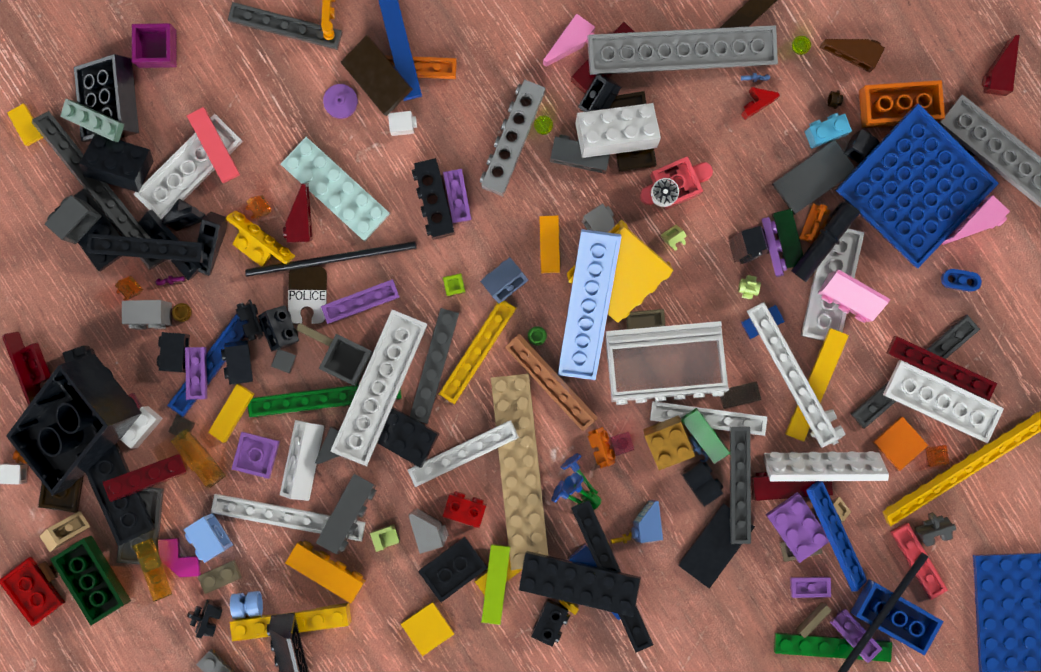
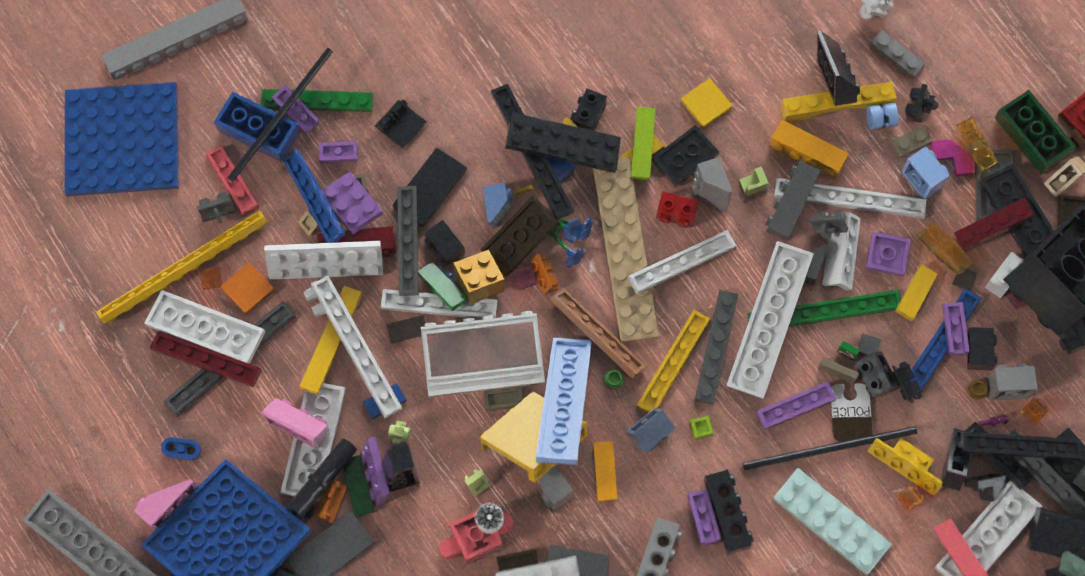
camera: 175 degrees right, 15 degrees down
black brick [221,340,253,385] -> none
dark red slope [283,183,313,243] -> none
dark grey piece [319,334,373,387] -> none
black plate [377,407,440,468] -> none
dark tan tile [795,602,831,638] -> none
none -> black hinge [374,99,427,149]
none -> dark brown tile [480,196,560,277]
none -> dark grey hips [809,210,848,239]
none -> green tile [837,341,860,361]

